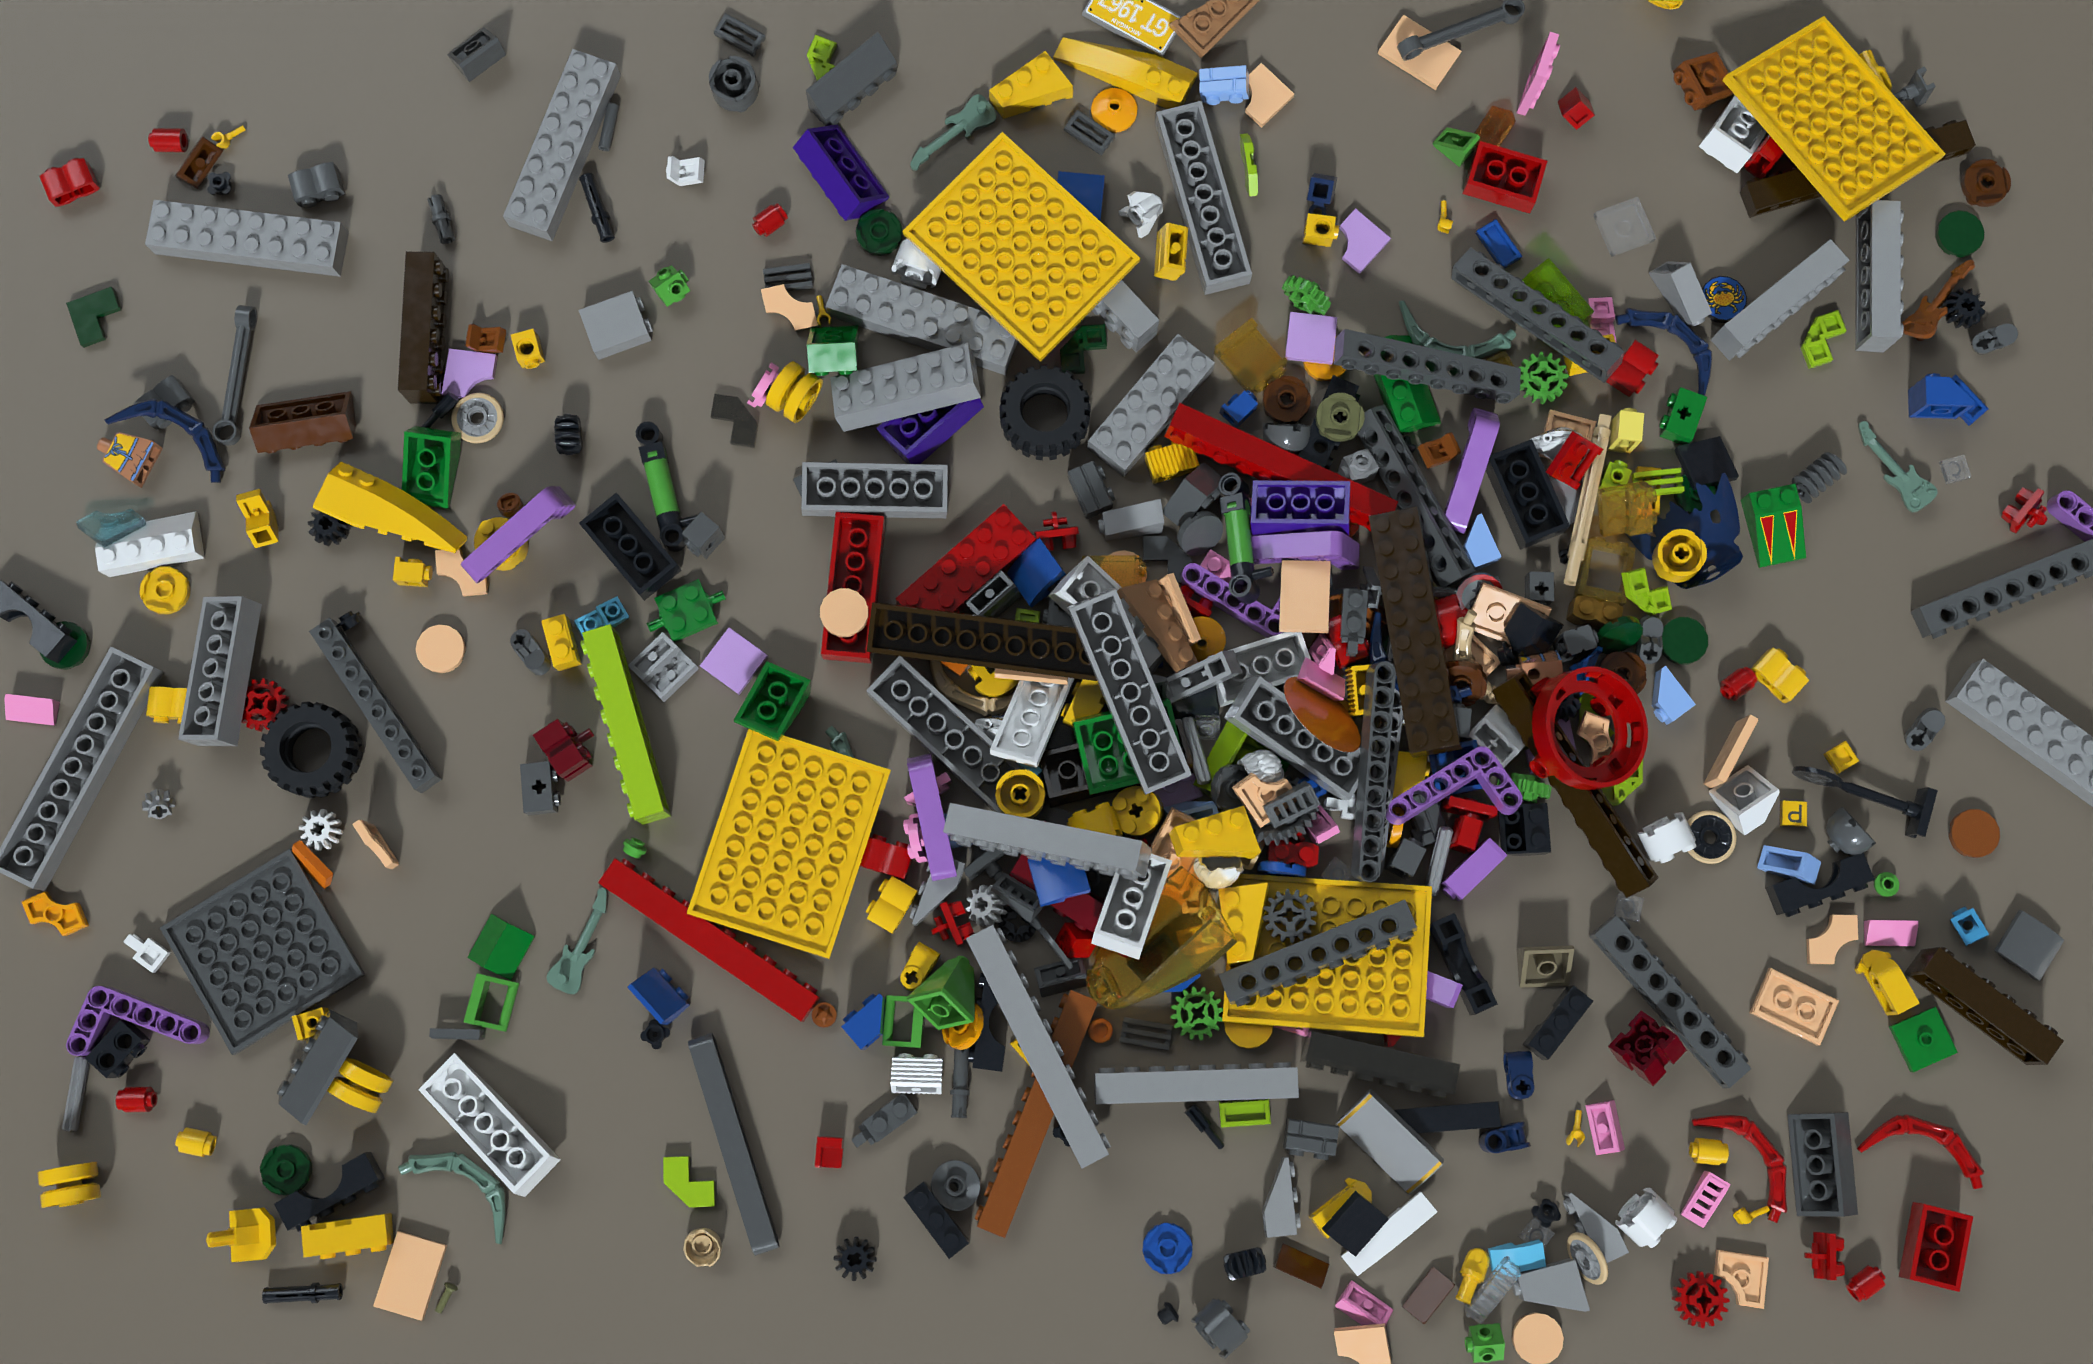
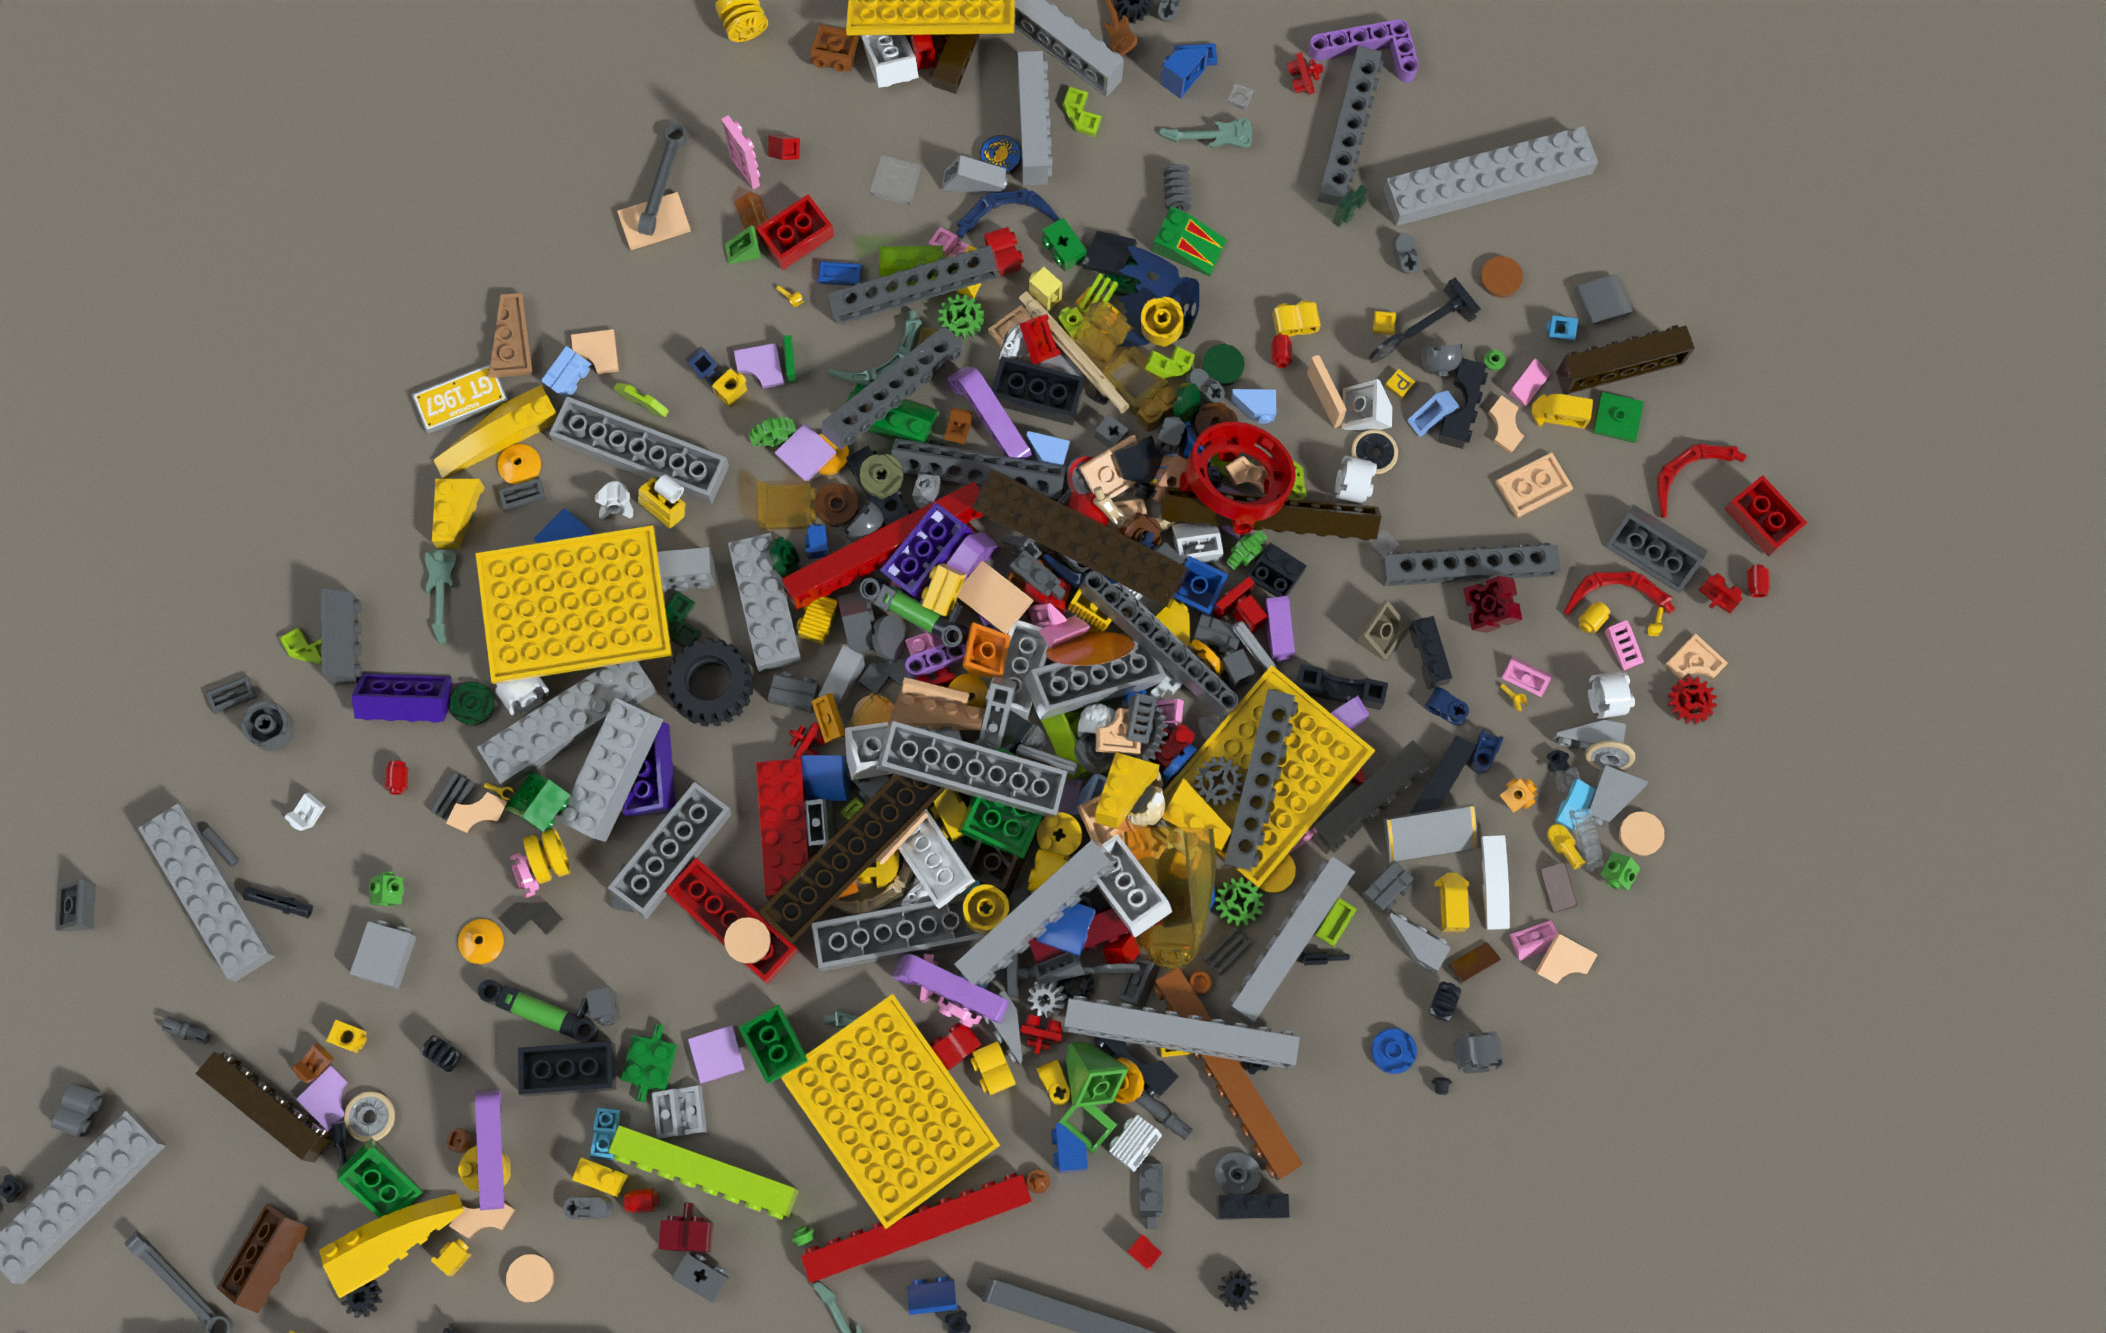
camera: 55 degrees left, 5 degrees down
black tile [1322,1191,1389,1257] -> none
medium lavender beam [1386,746,1523,825] -> none
none -> light orange dish [458,919,504,964]
none -> red brick [624,1188,660,1214]
none -> white gear [654,474,684,503]
none -> dark green tile [769,537,801,578]
none -> green tile [783,335,797,383]
none -> light orange plate [811,693,845,743]
none -> yellow brick [921,563,967,616]
none -> orange slope [962,622,1011,678]
none -> clear green plate [1333,185,1368,227]
none -> light orange brick [1500,777,1538,813]

